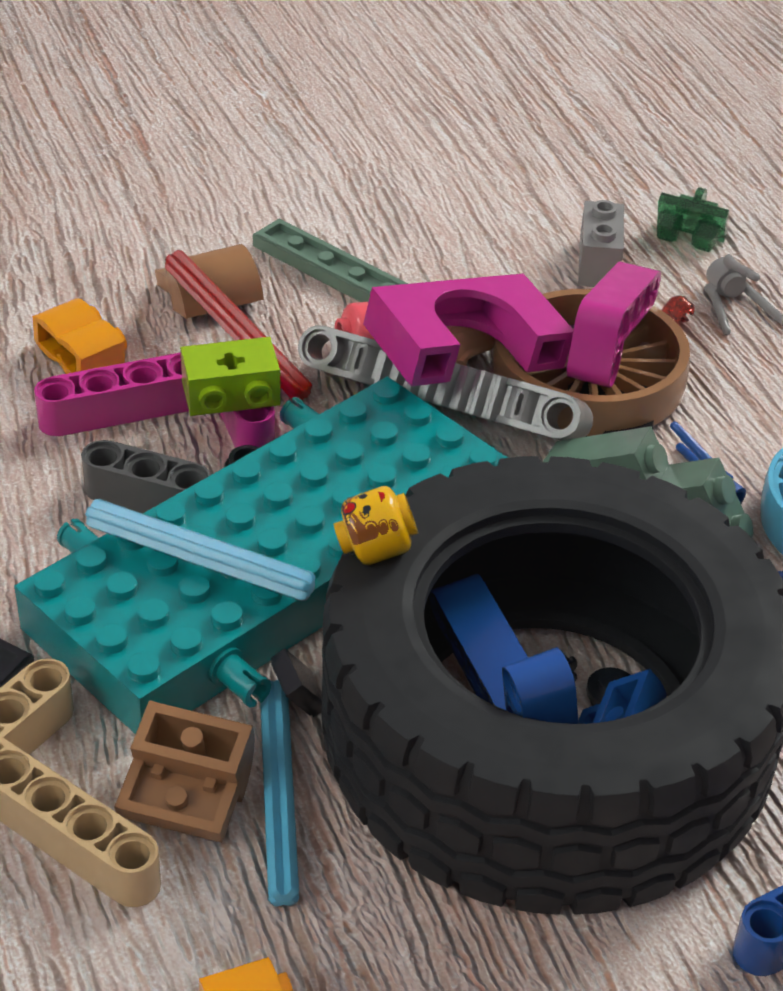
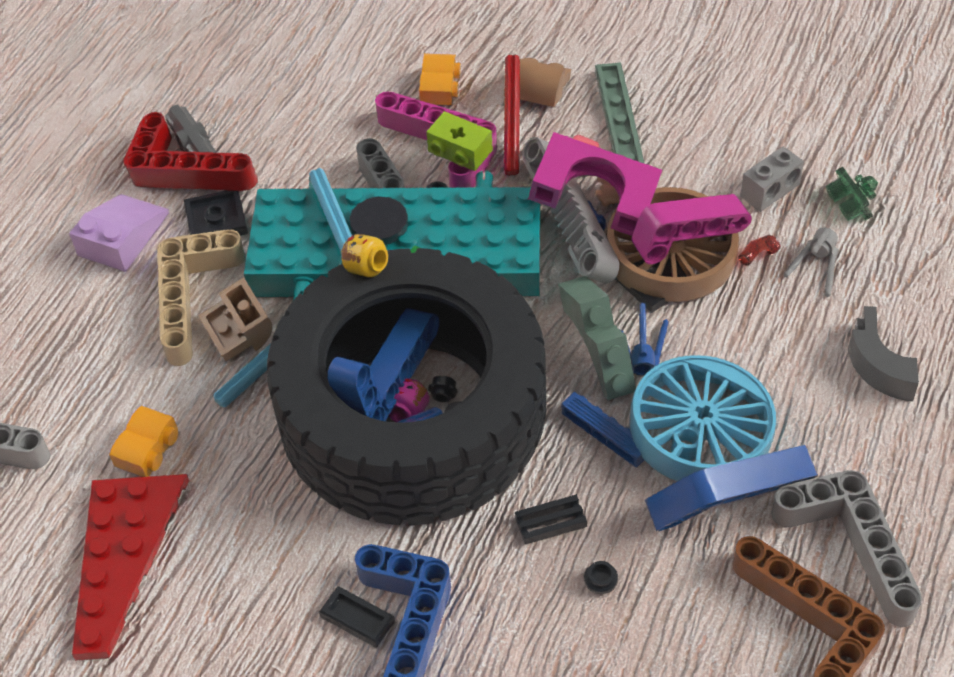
camera: 50 degrees right, 10 degrees up
none -> black tile [349,196,409,245]

